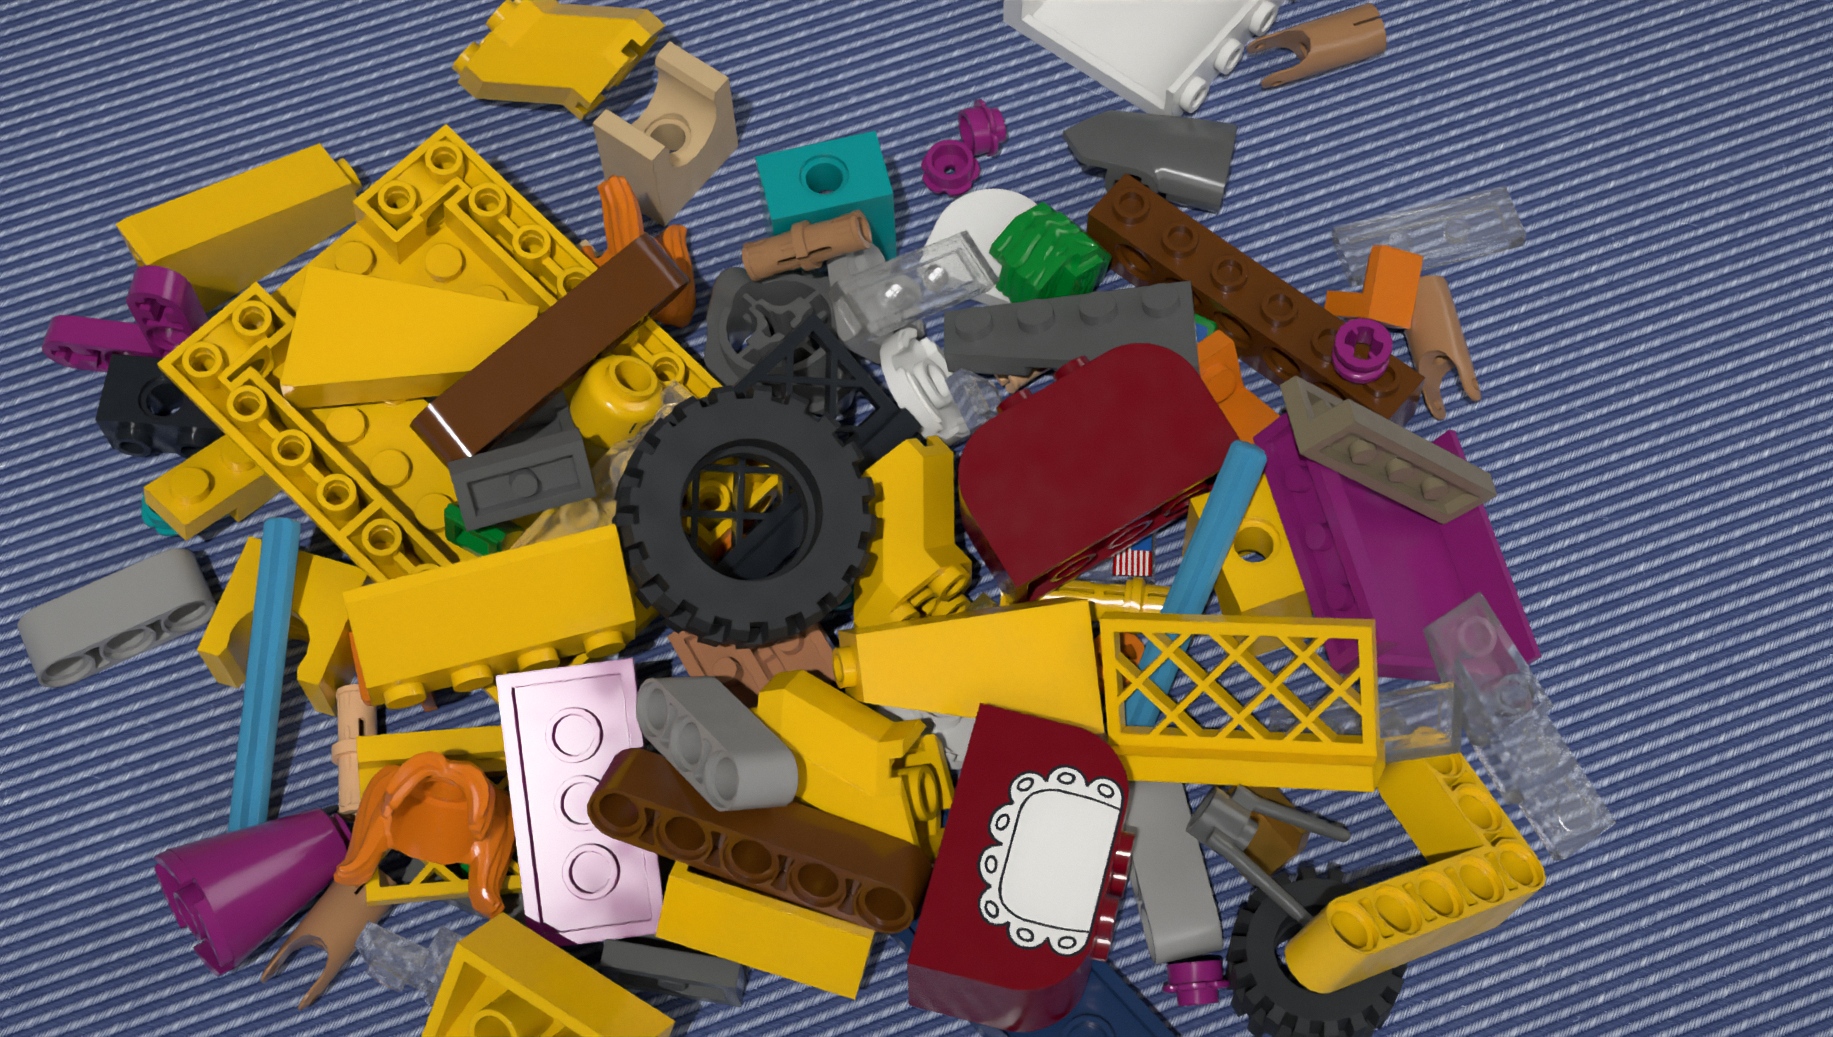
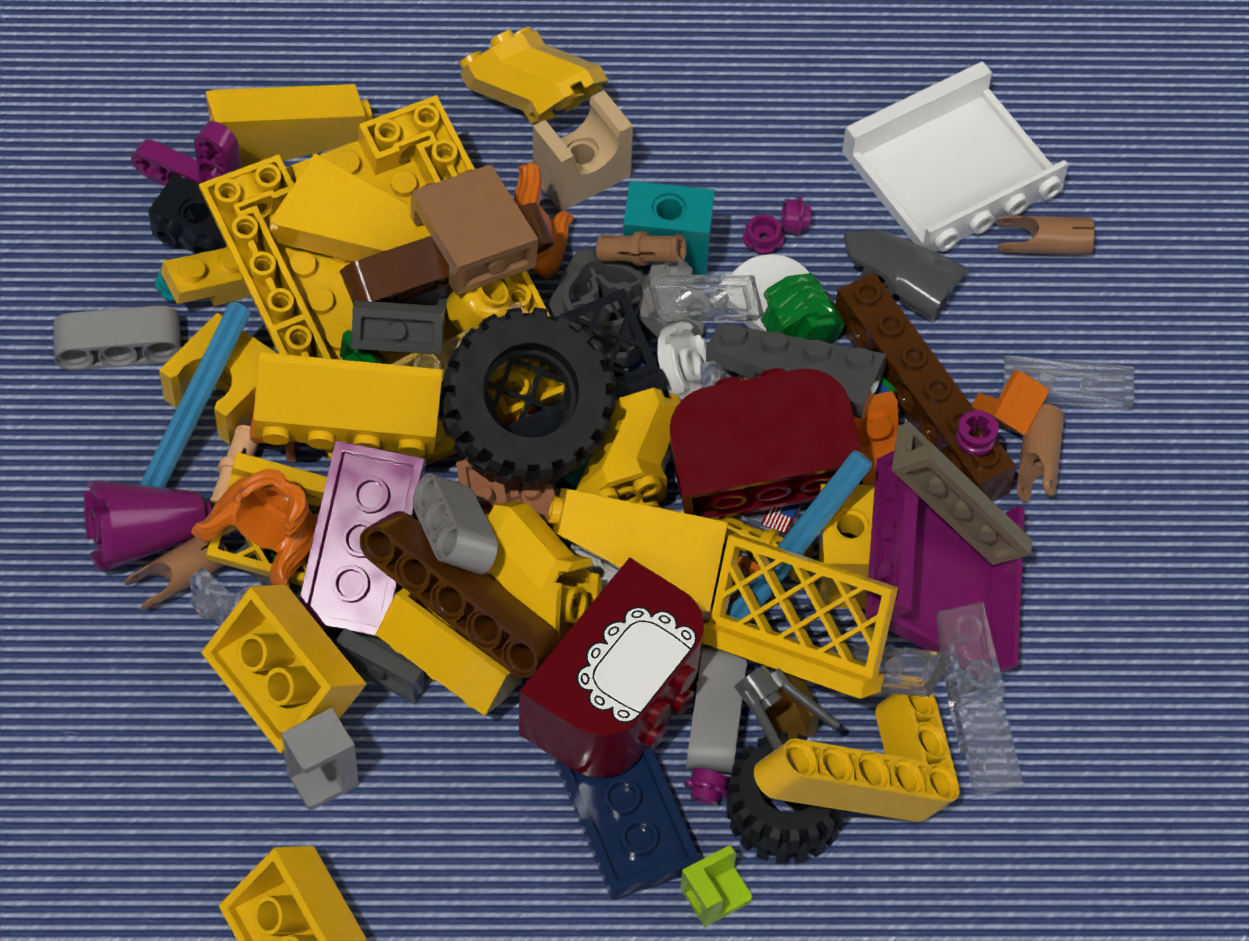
camera: 15 degrees right, 5 degrees down
none -> medium nougat panel [411,164,538,295]

